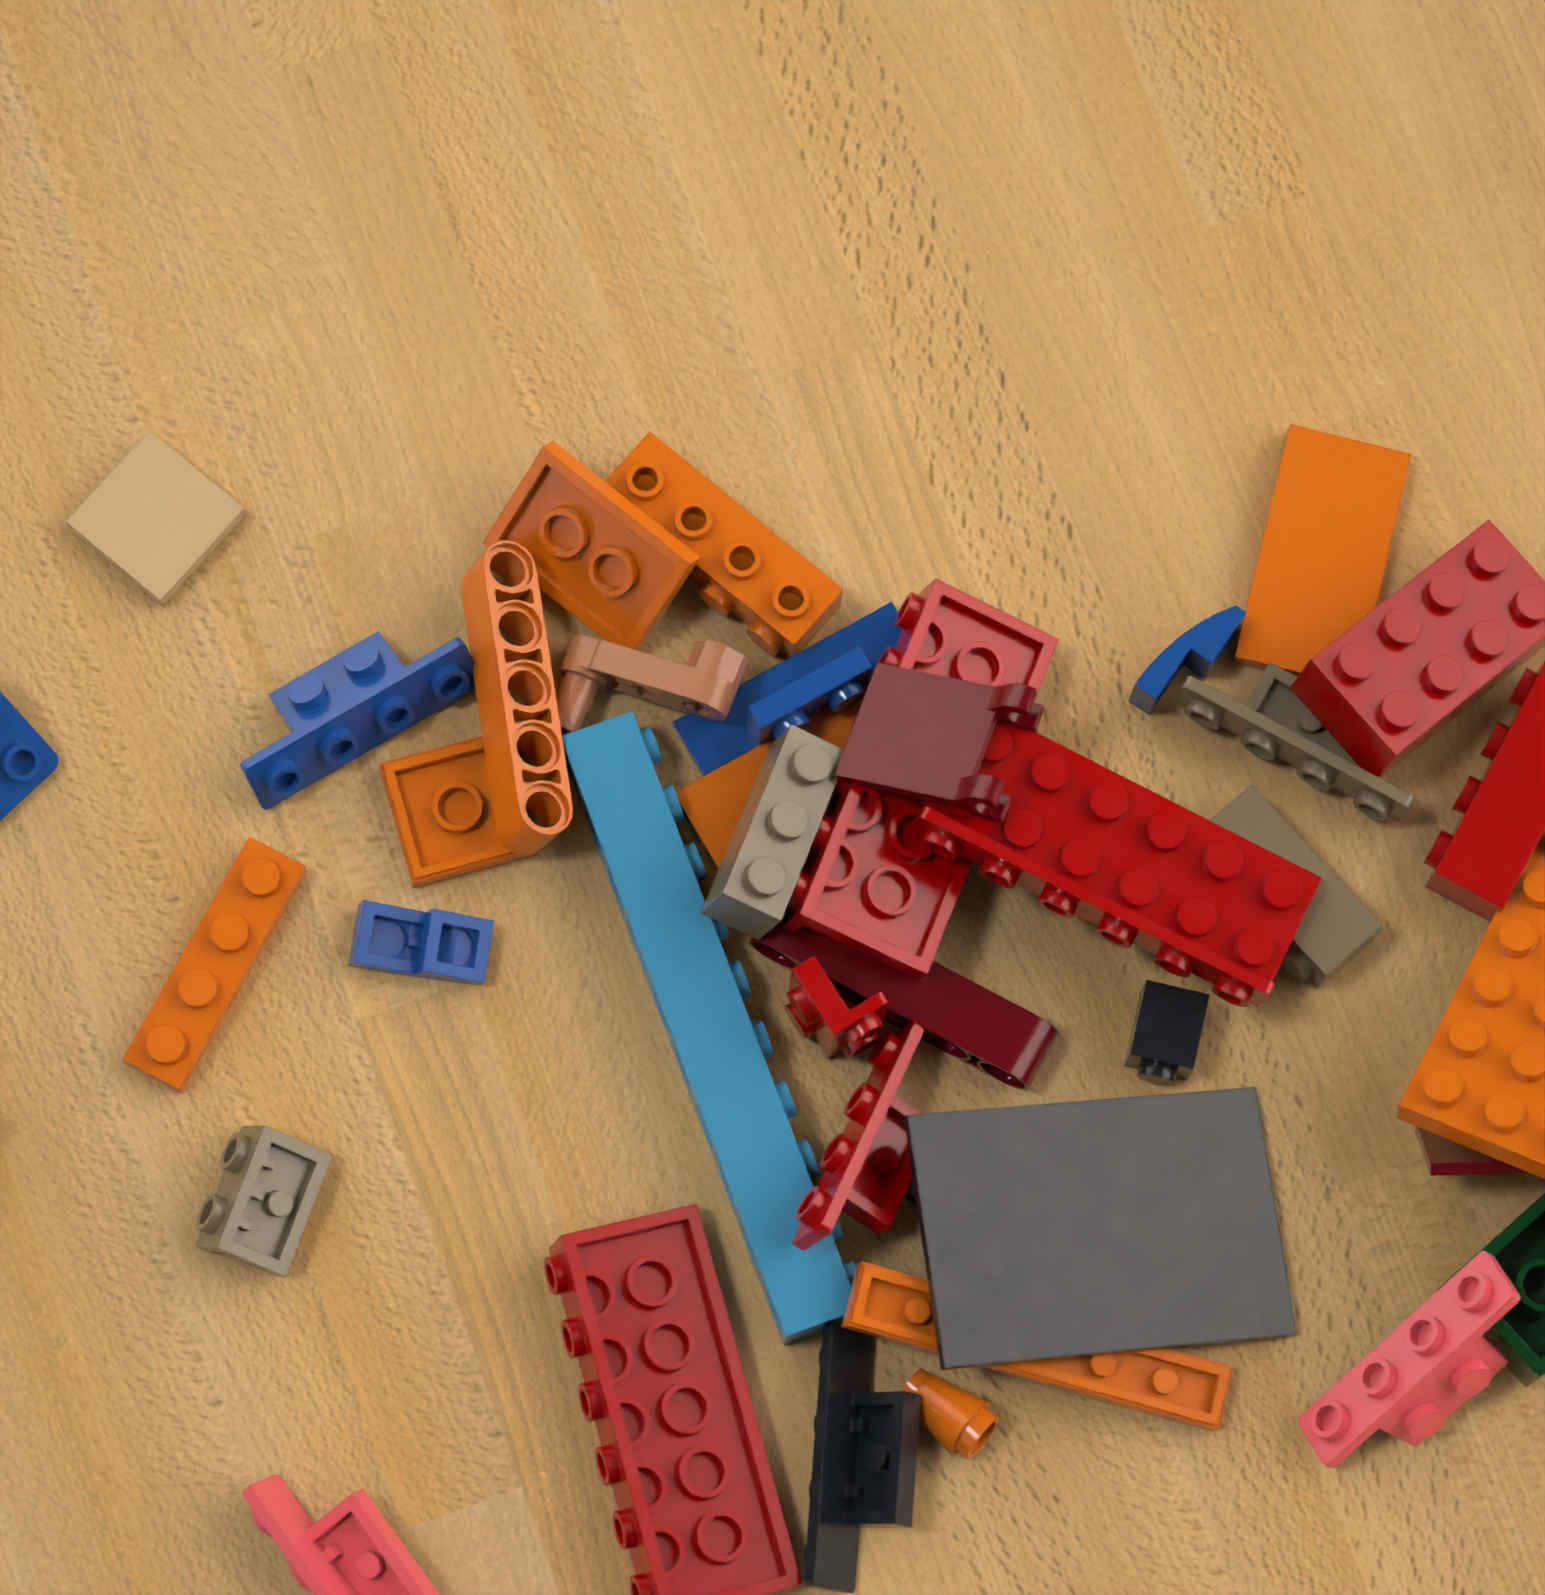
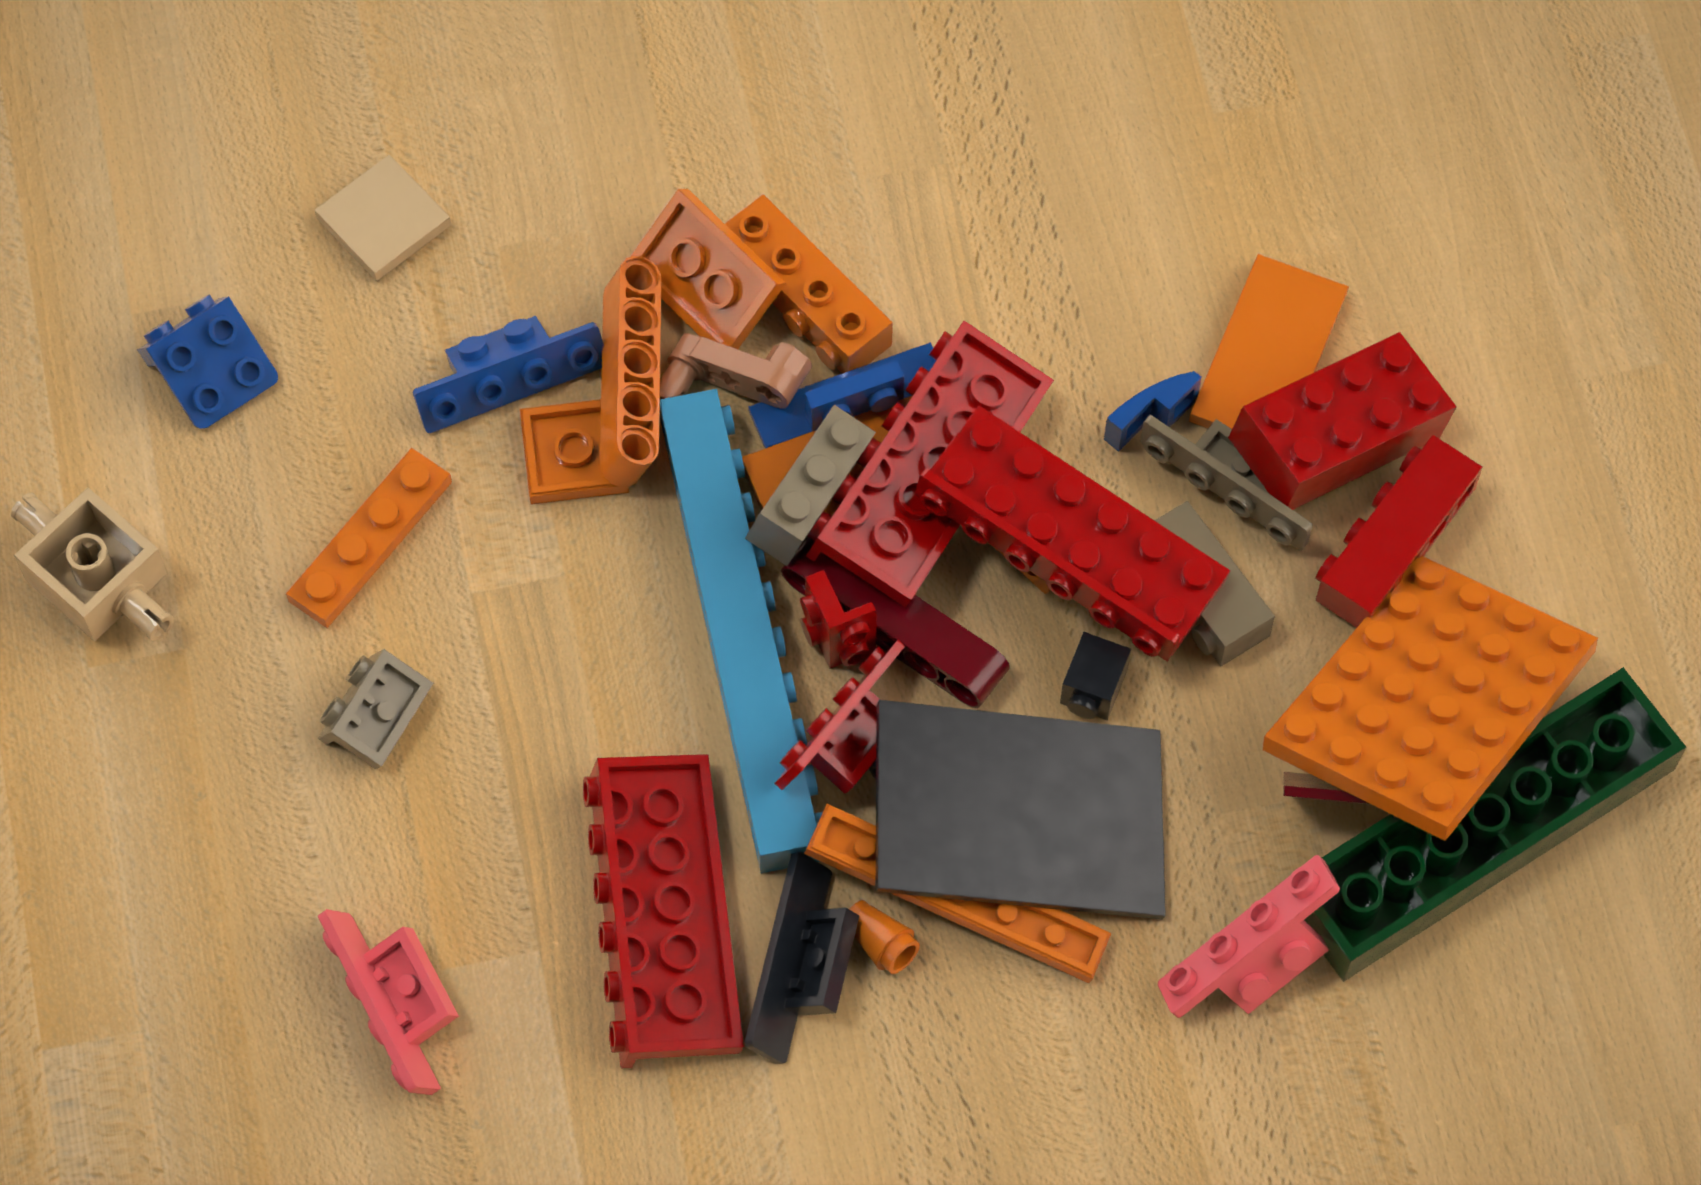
camera: 15 degrees right, 10 degrees down
blue slope [348,900,494,985] -> none
dark red flag [835,663,1044,823] -> none

